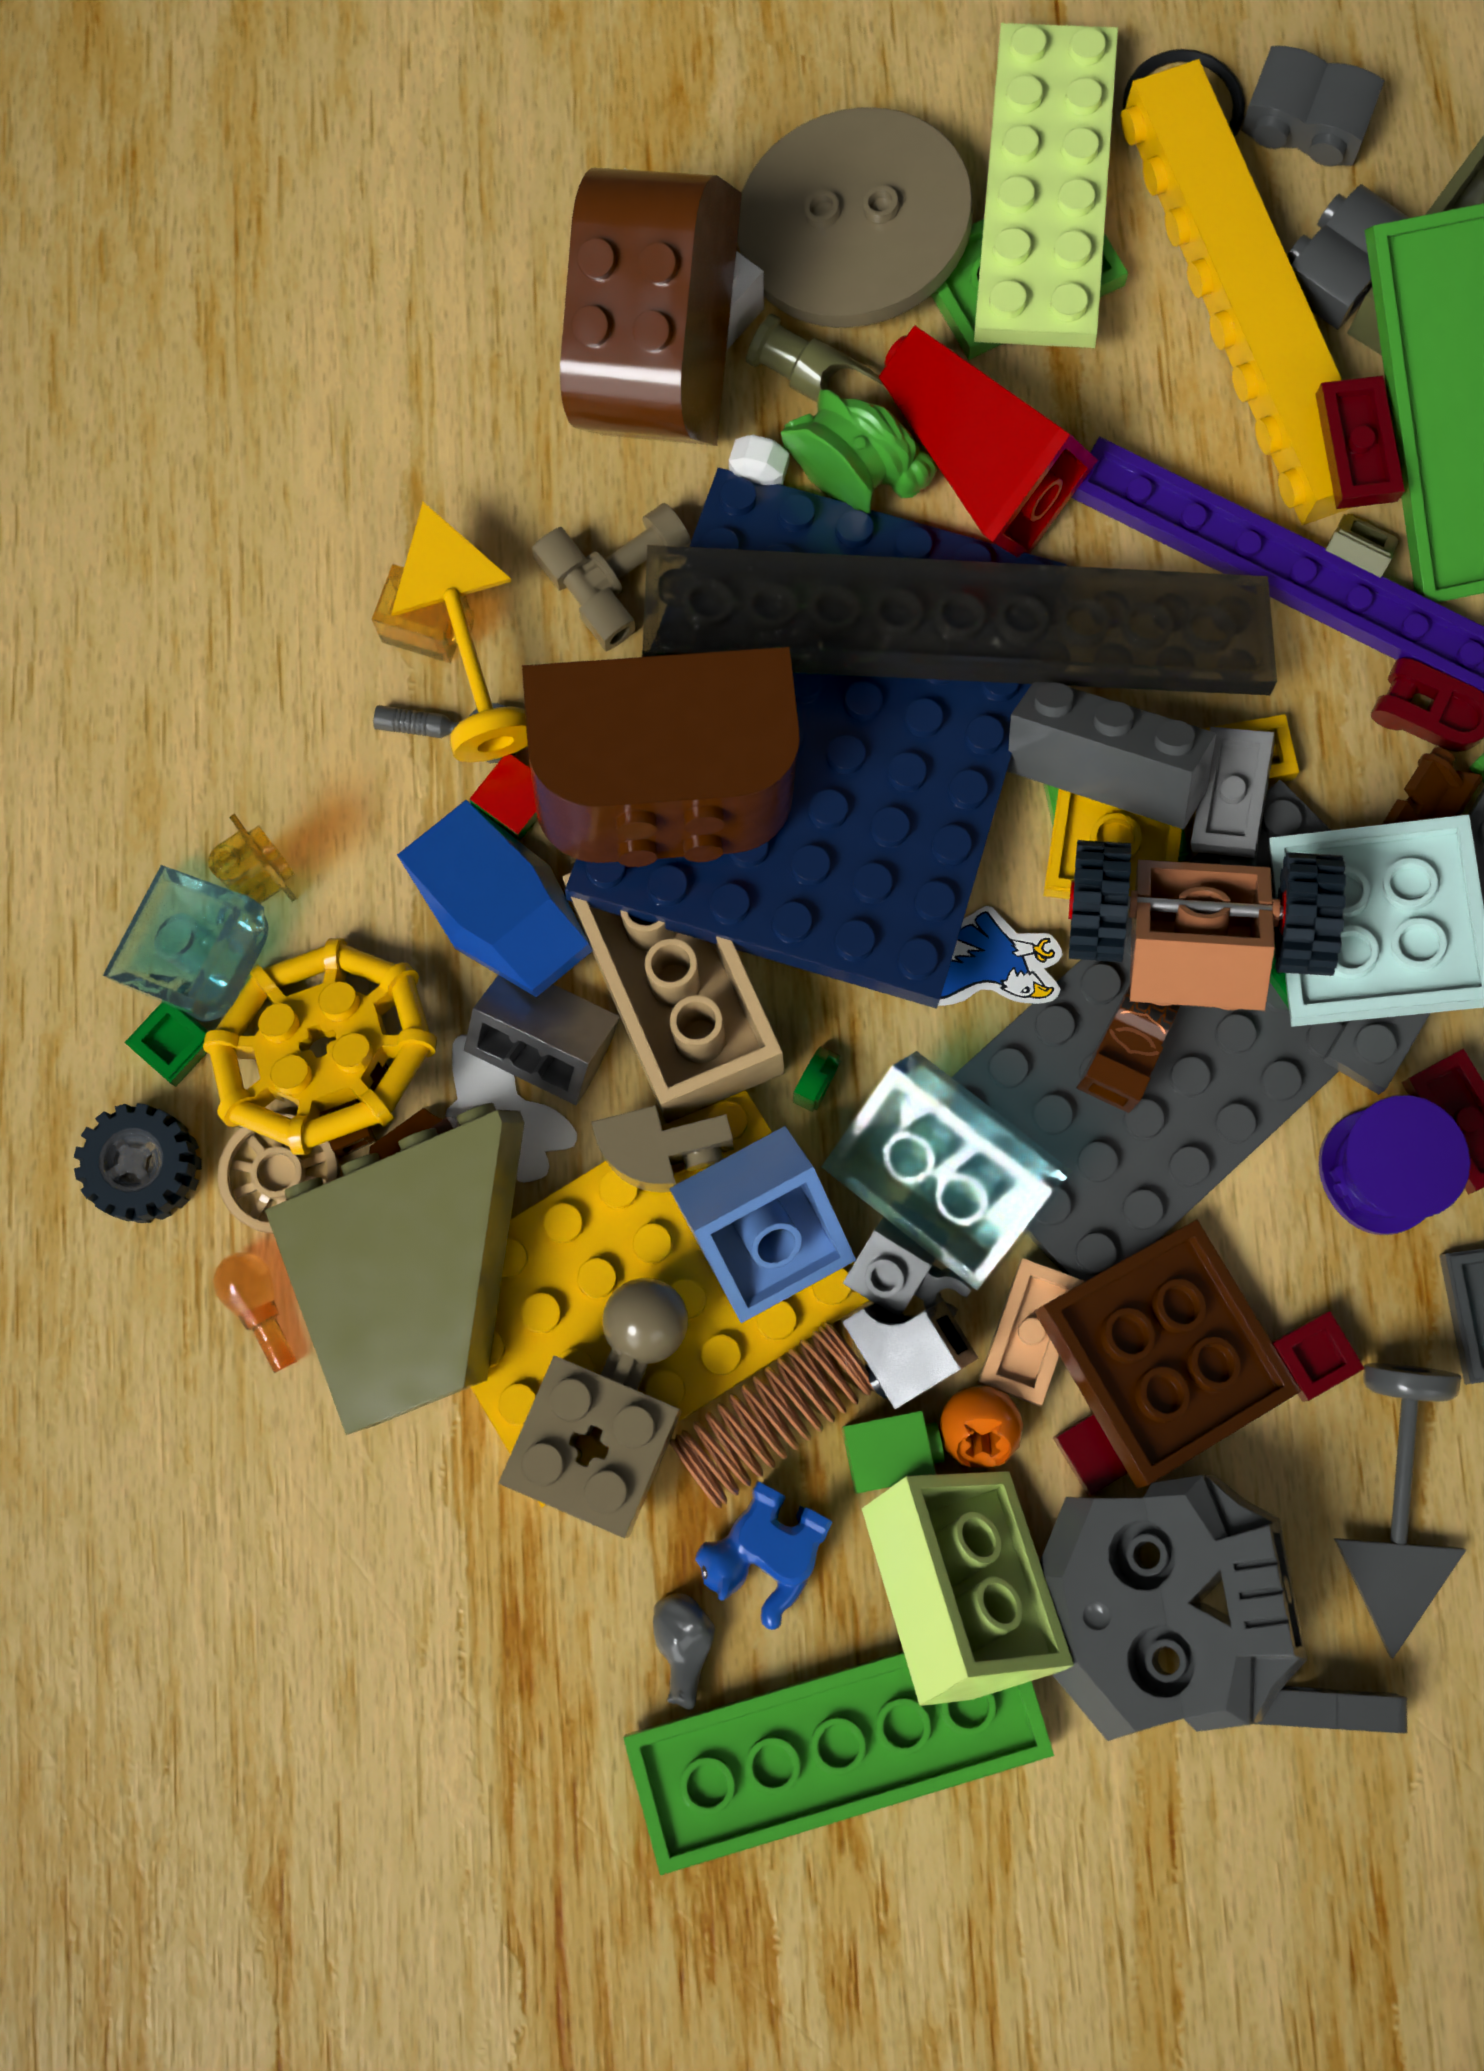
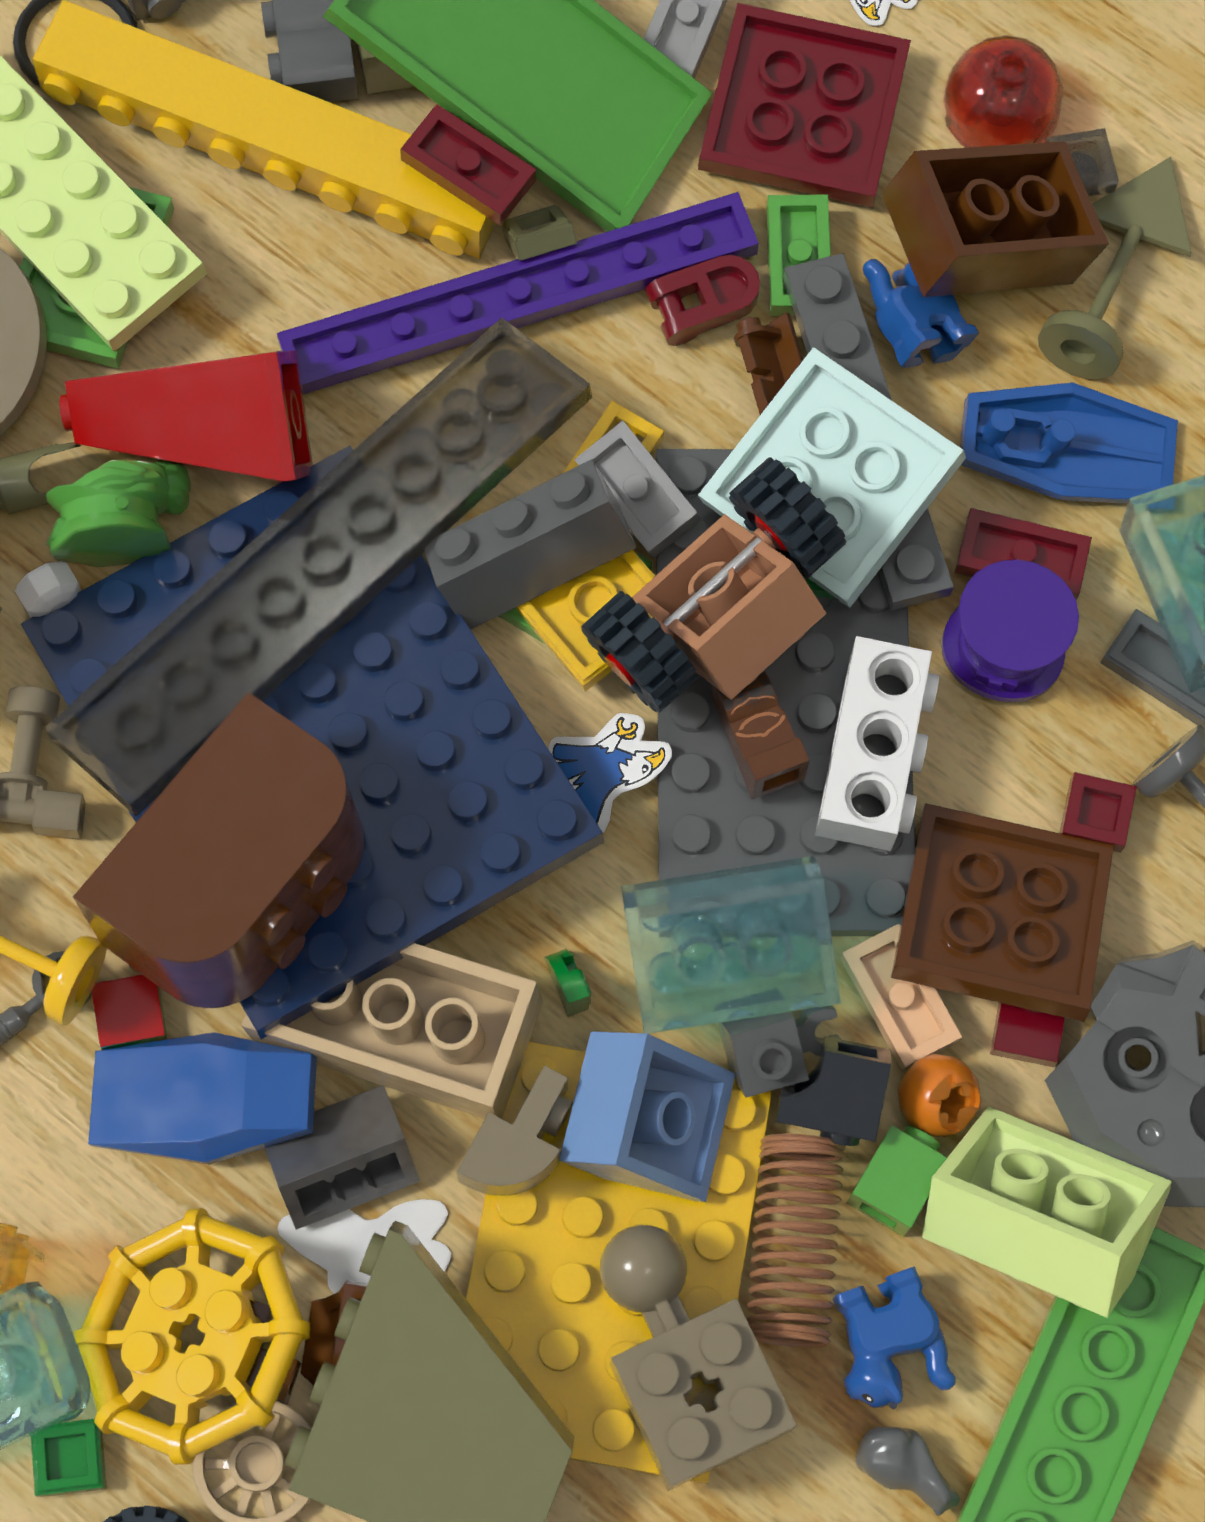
camera: 55 degrees left, 5 degrees down
none -> white brick [815,636,939,851]

